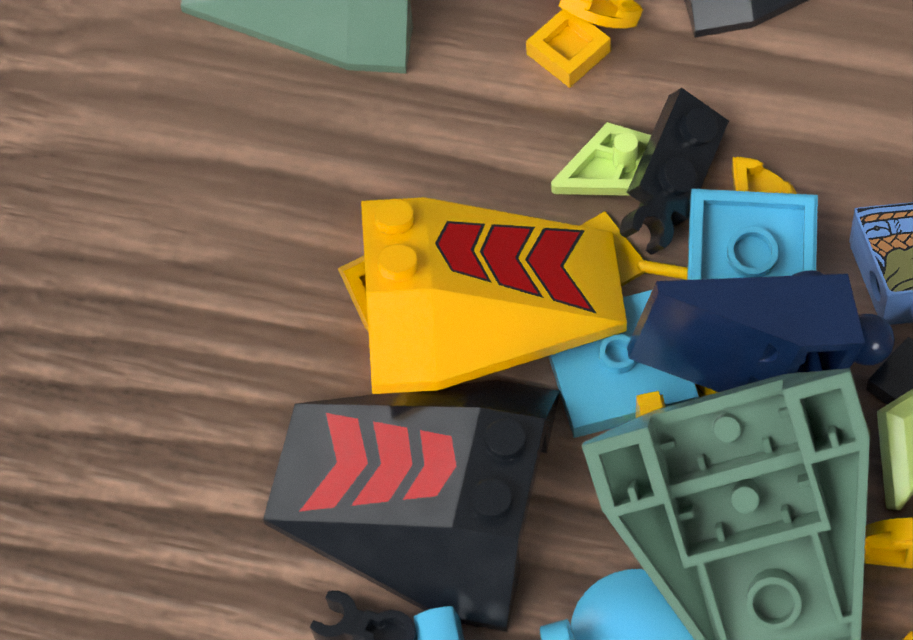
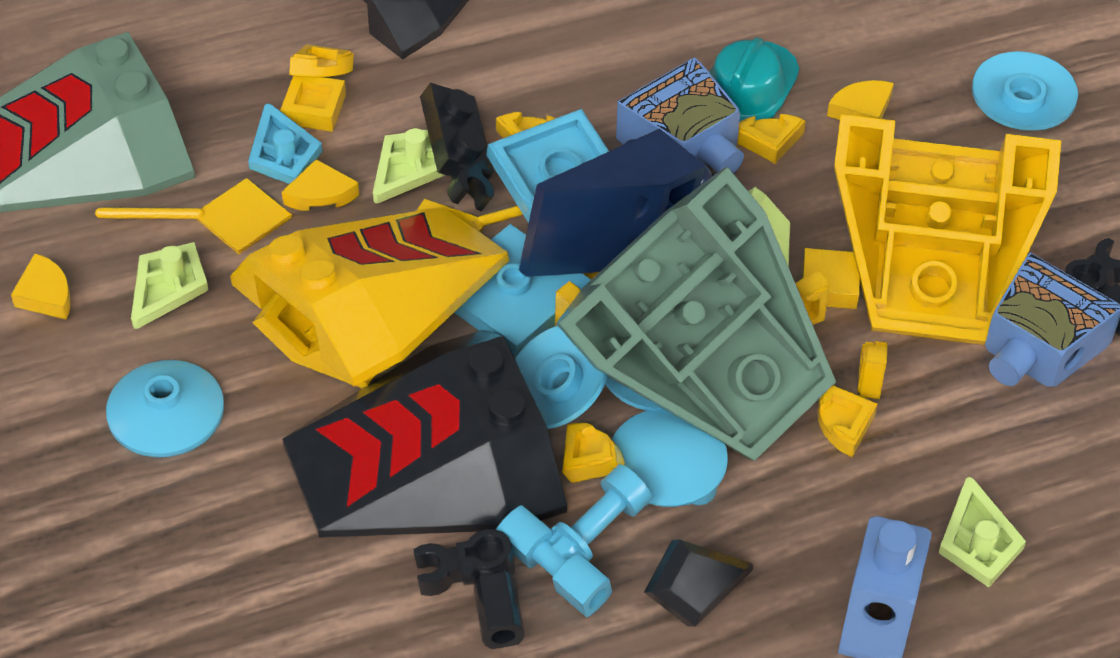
camera: 40 degrees left, 10 degrees down
none -> yellow tile [11,254,71,320]
none -> yellow piece [95,178,292,255]
none -> medium azure dish [106,360,224,458]
none -> yellowish green piece [131,242,209,329]
none -> medium azure piece [248,104,323,184]
none -> yellow tile [282,159,359,211]
none -> medium azure dish [515,326,608,429]
none -> yellow tile [562,423,625,483]

